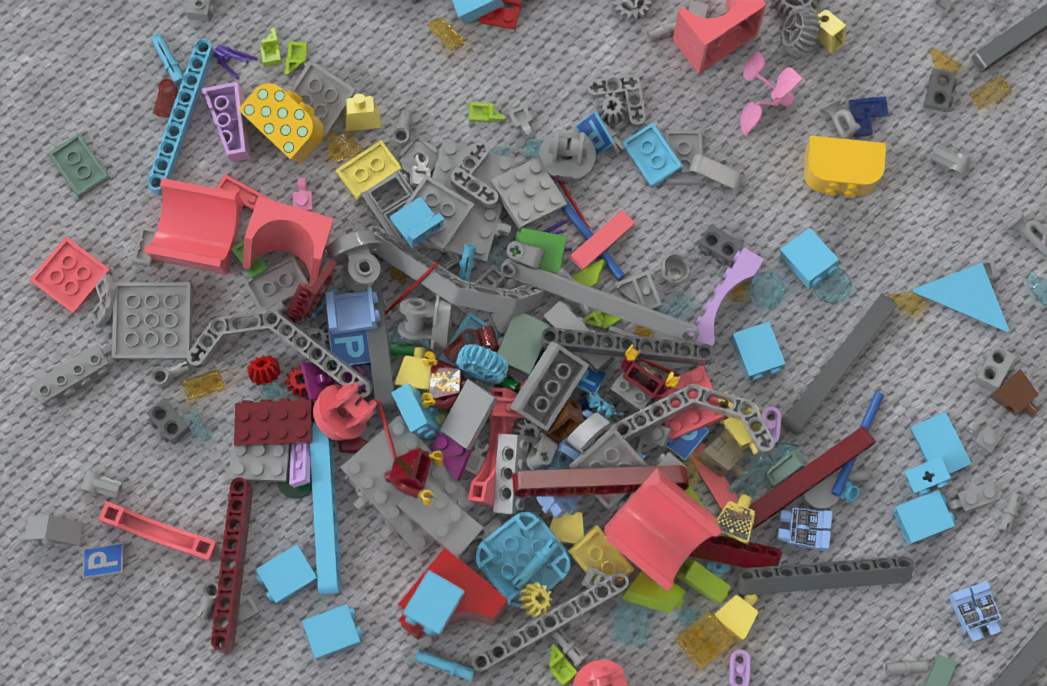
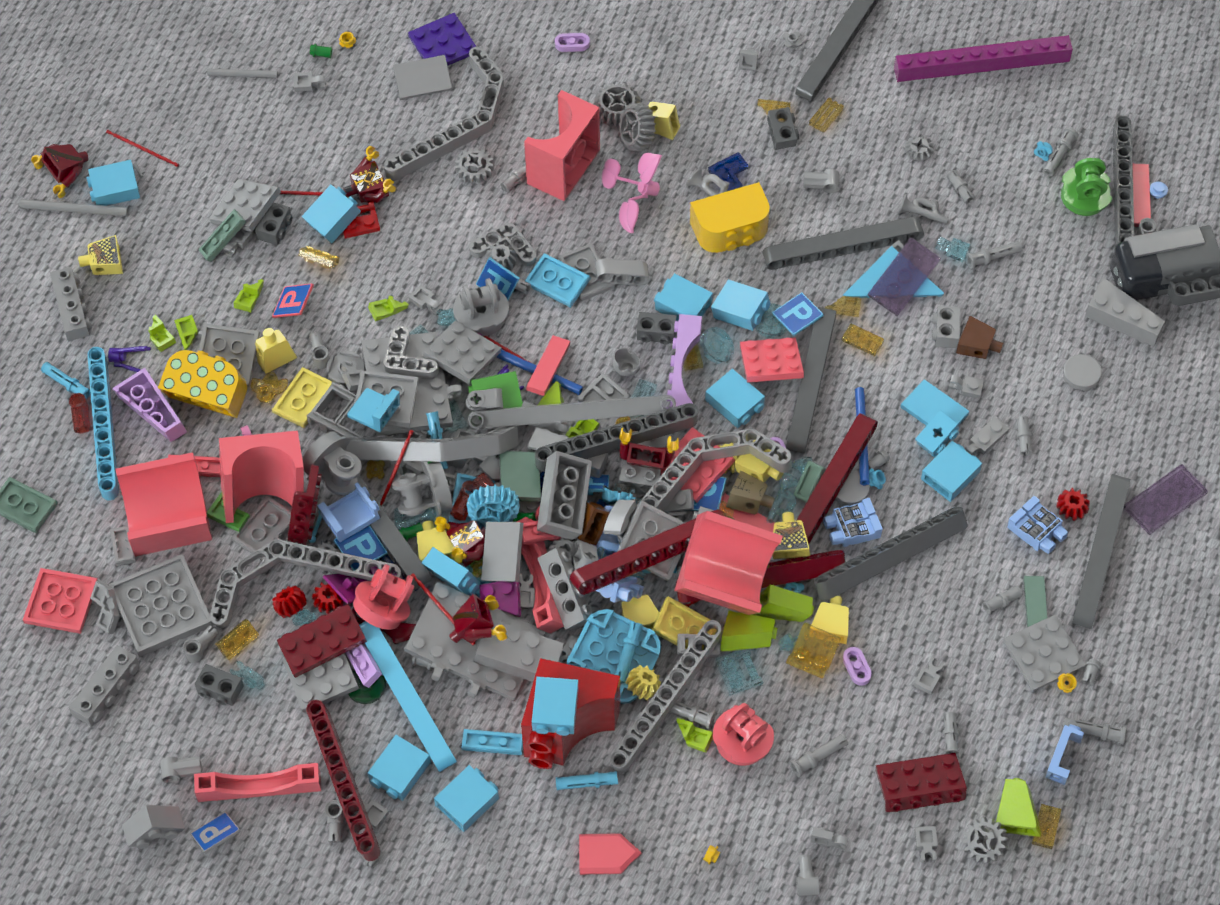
camera: 25 degrees left, 15 degrees down
none -> lime slope [233,279,264,313]
none -> piece [272,283,314,318]
none -> medium azure tile [461,729,523,755]
none -> medium azure brick [654,273,713,321]
none -> coral plate [740,337,804,383]
none -> dark grey beam [762,217,924,270]
none -> piece [772,292,824,336]
none -> clear yellow plate [842,323,884,356]
none -> clear purple tile [867,238,941,317]
none -> red gear [1056,487,1090,521]

